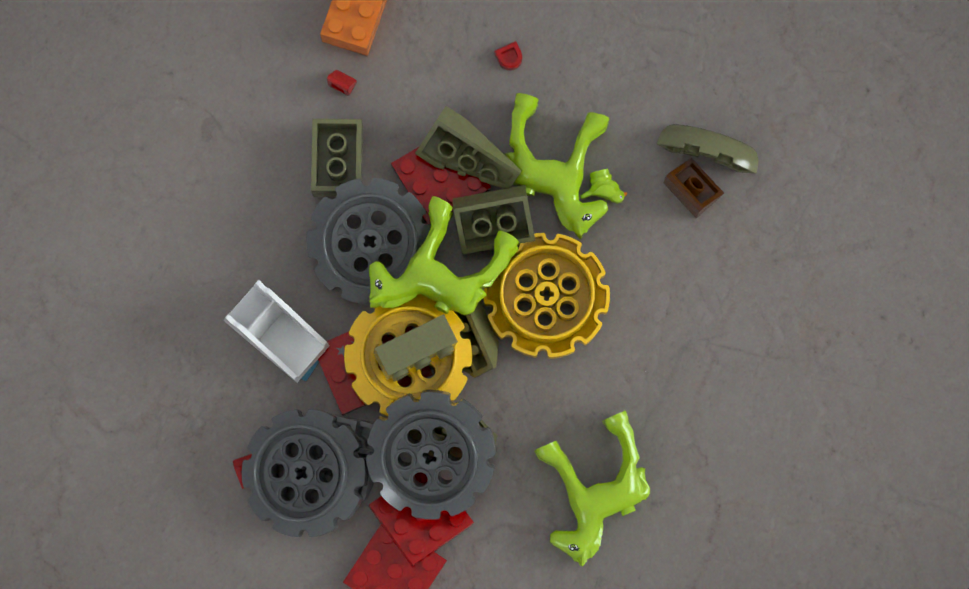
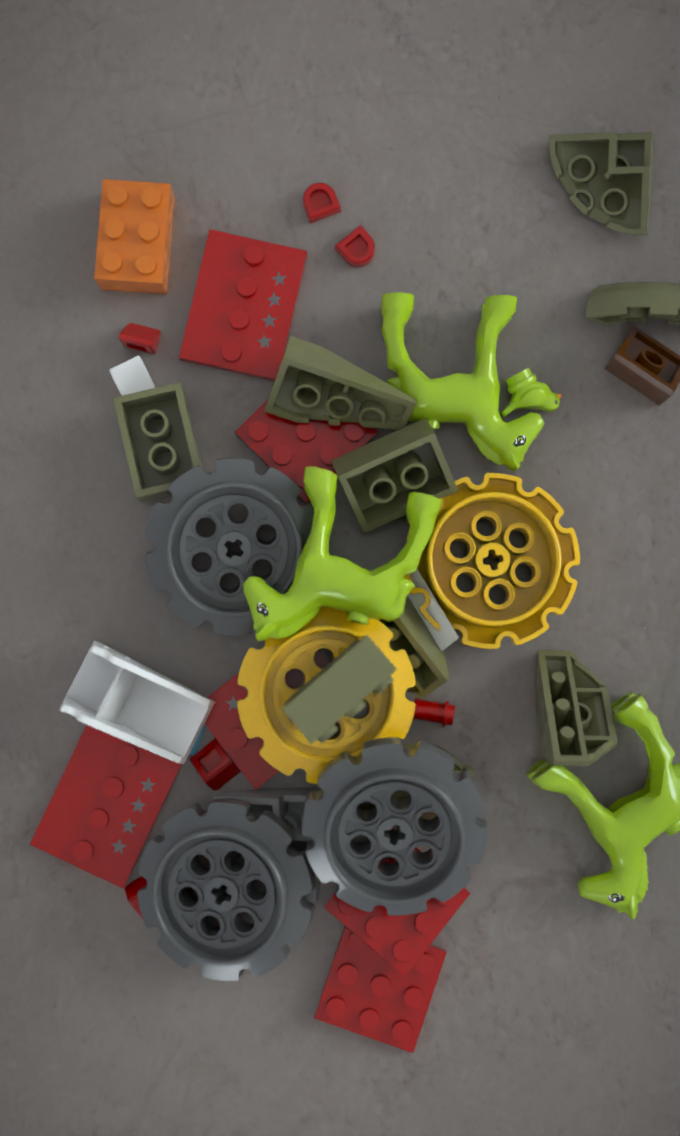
camera: 15 degrees left, 5 degrees up
none -> red plate [30,725,182,888]
none -> white slope [109,356,156,396]
none -> red plate [179,229,308,381]
none -> red slope [189,738,241,791]
none -> red tile [303,183,341,224]
none -> white sticker [408,569,459,651]
none -> red pin [413,698,456,728]
none -> olive wedge [535,650,618,766]
none -> olive brick [549,132,655,236]

